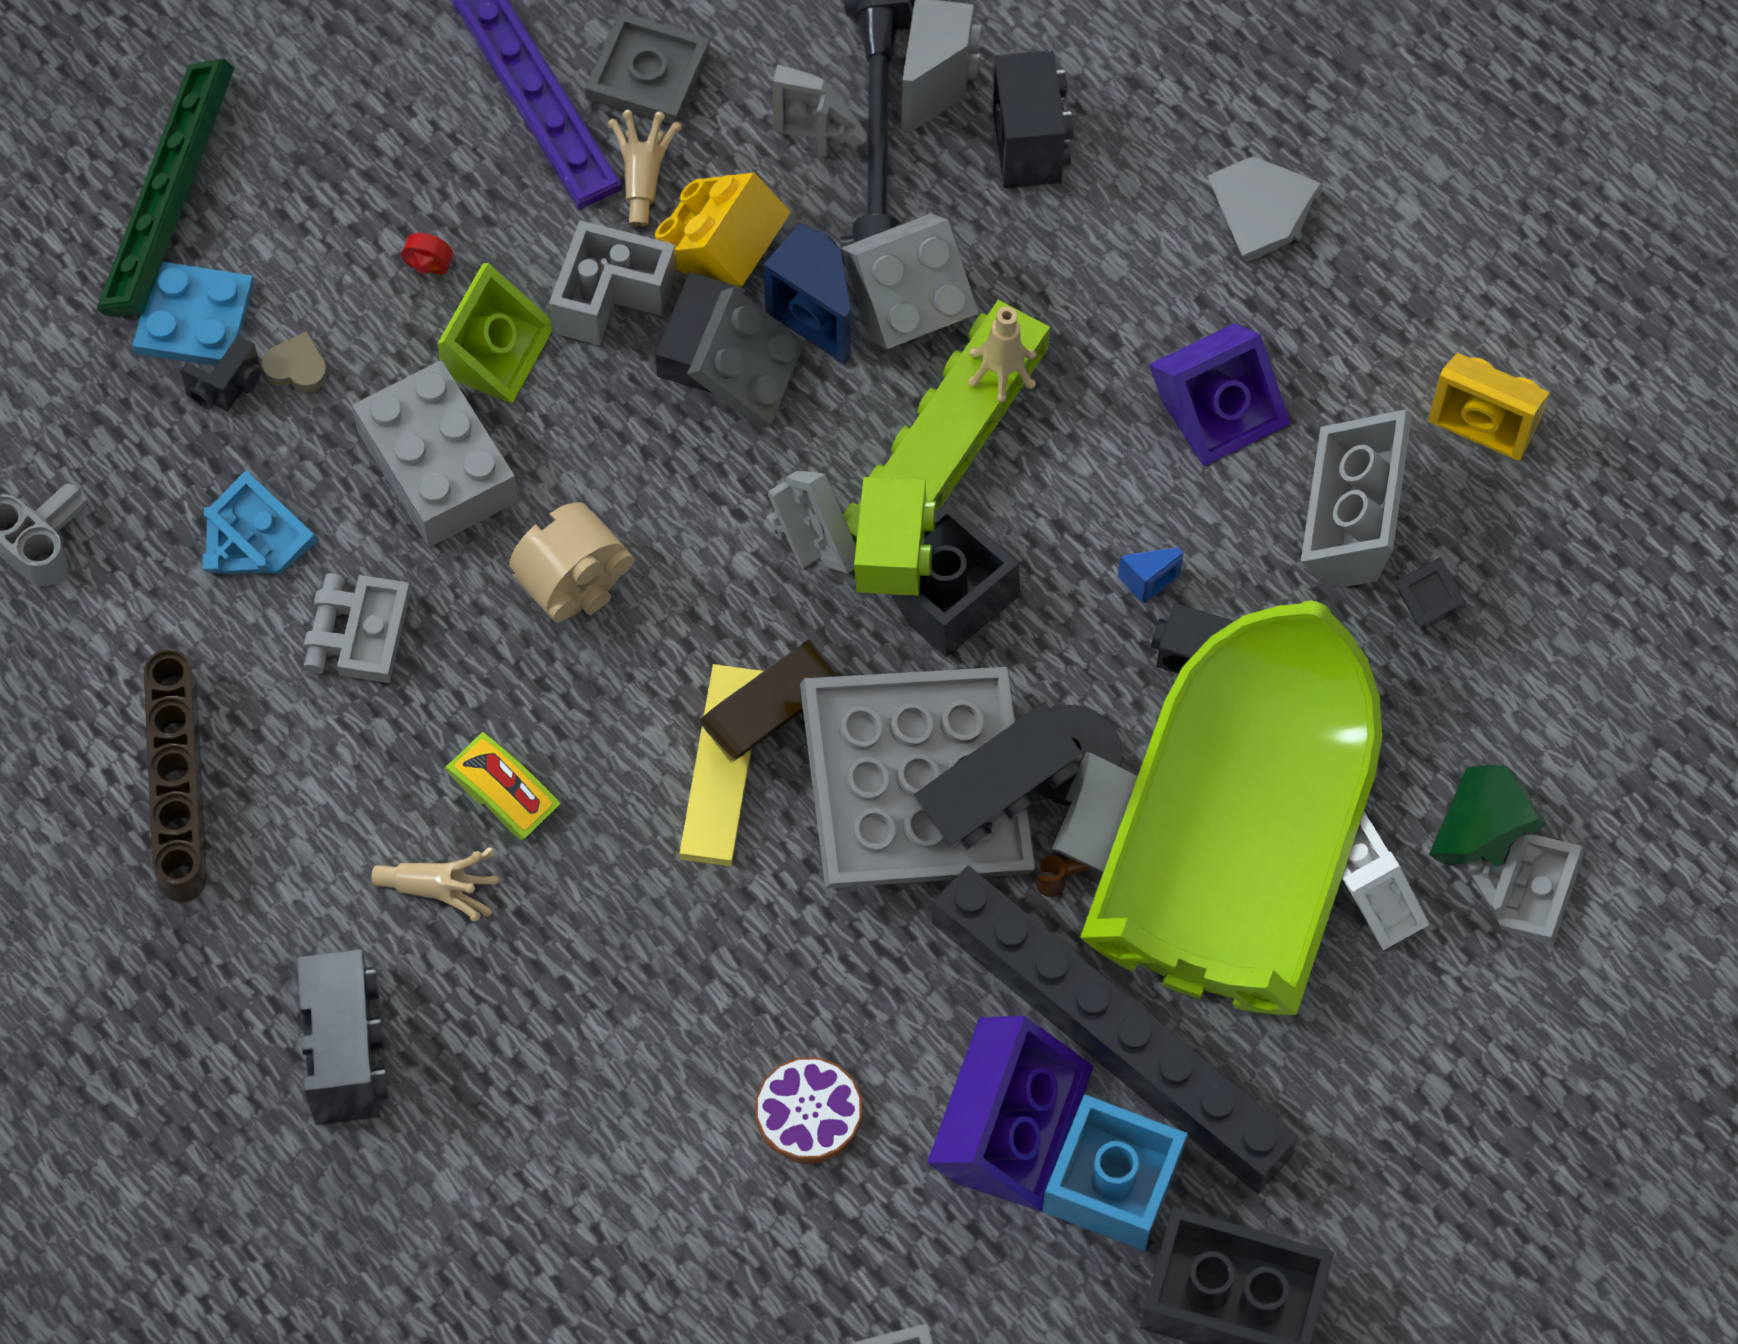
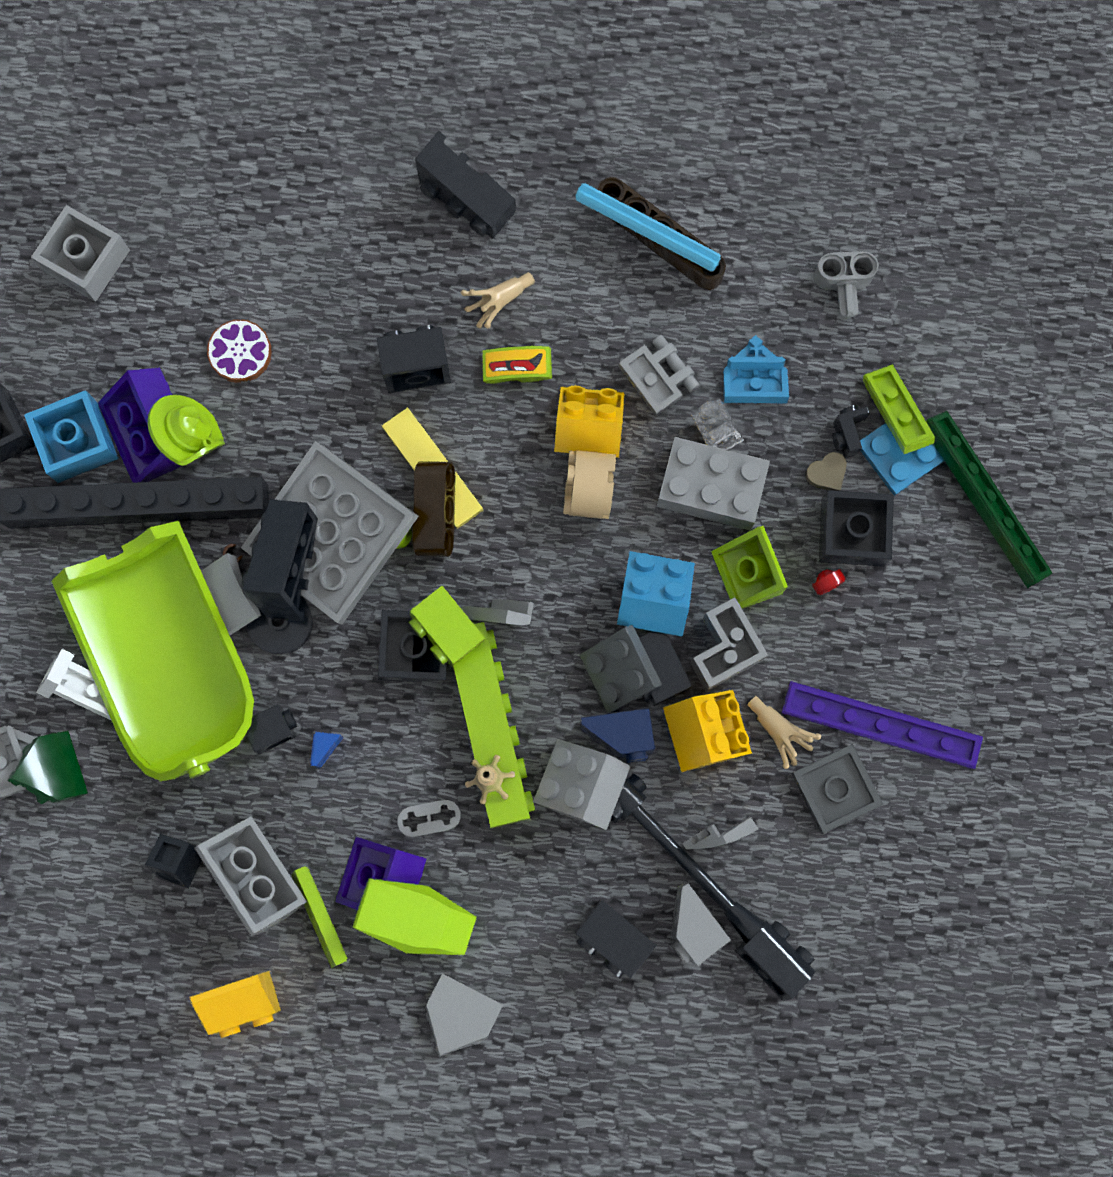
camera: 135 degrees right, 15 degrees up
none -> lime hat [148,395,225,466]
none -> lime tile [291,866,348,968]
none -> lime piece [353,878,477,955]
none -> black brick [376,325,451,394]
none -> light grey beam [397,800,461,837]
none -> yellow slope [554,385,624,458]
none -> medium azure axle [576,183,721,271]
none -> dark azure brick [617,551,695,636]
none -> clear brick [691,399,744,450]
none -> black brick [819,490,894,567]
none -> lime tile [863,364,935,454]

